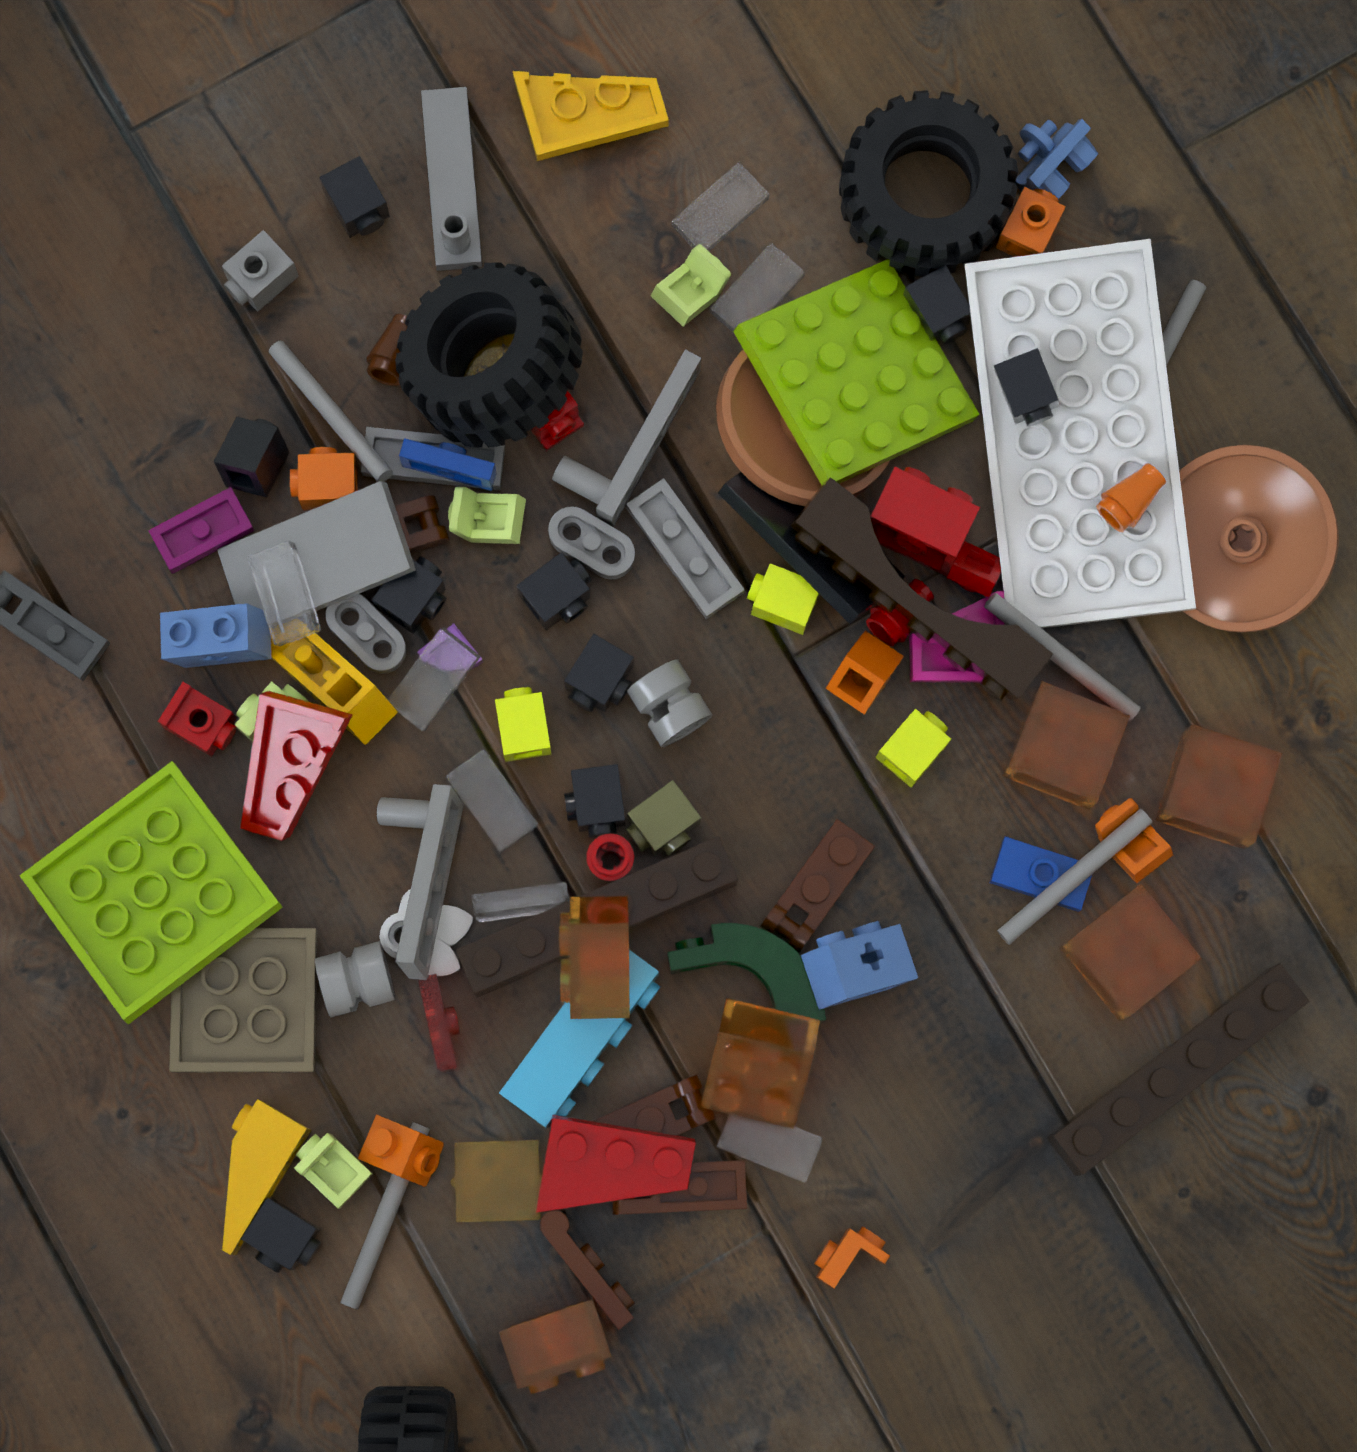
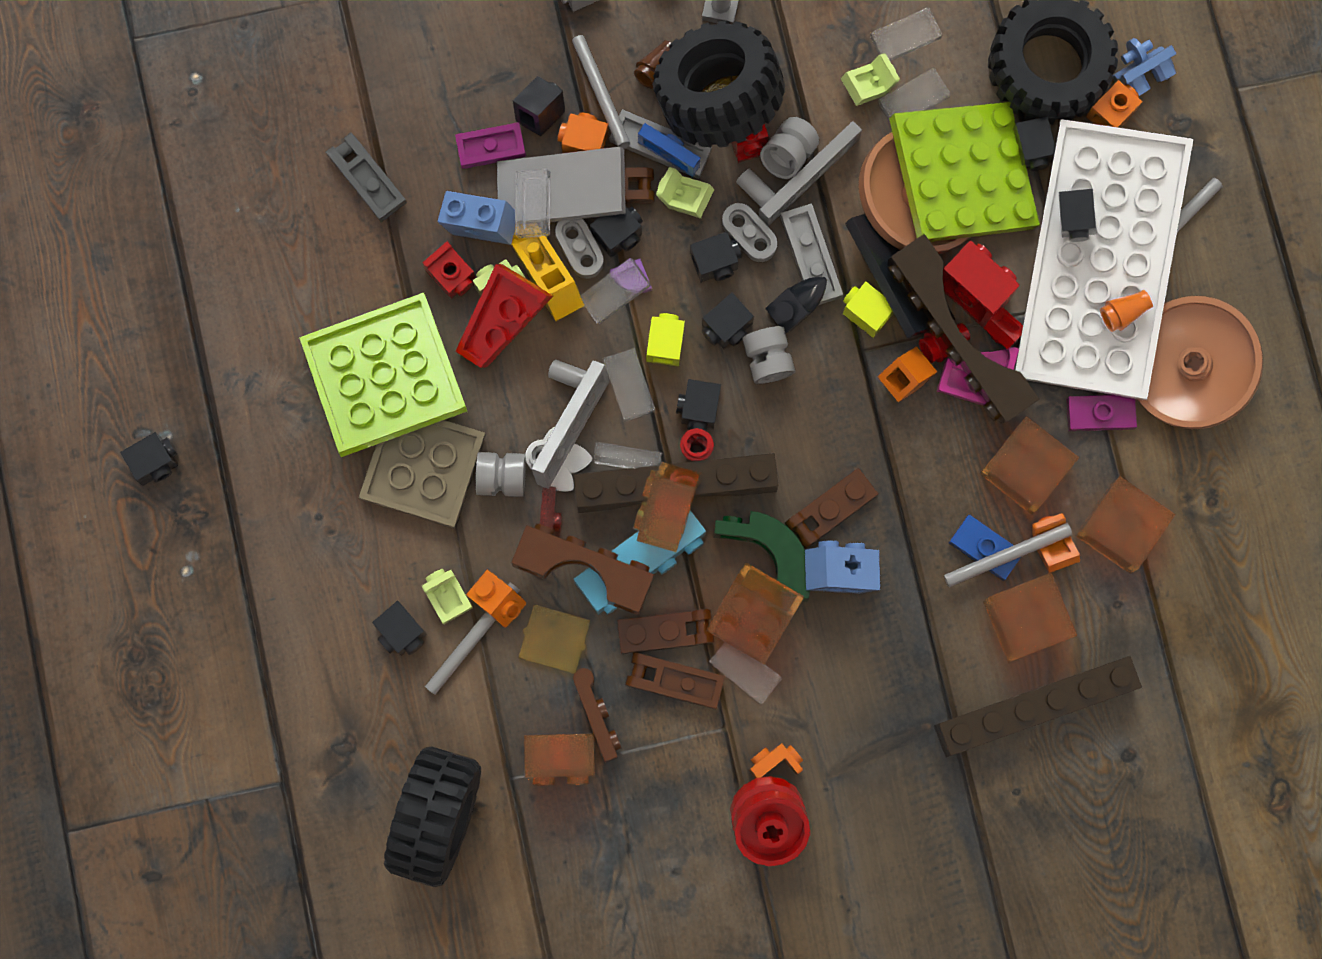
camera: 20 degrees right, 0 degrees up
yellow slope [222,1099,311,1255] -> none
red wing [536,1115,696,1213] -> none
olive brick [625,780,701,856] -> none
neon yellow brick [876,709,951,788] -> none
light grey bar [984,593,1141,721] -> none
none -> reddish brown arch [511,523,654,616]
none -> red wheel [730,776,810,866]
none -> light grey wheel [760,117,819,179]
none -> black plate [765,277,827,334]
none -> magenta plate [1066,395,1137,431]

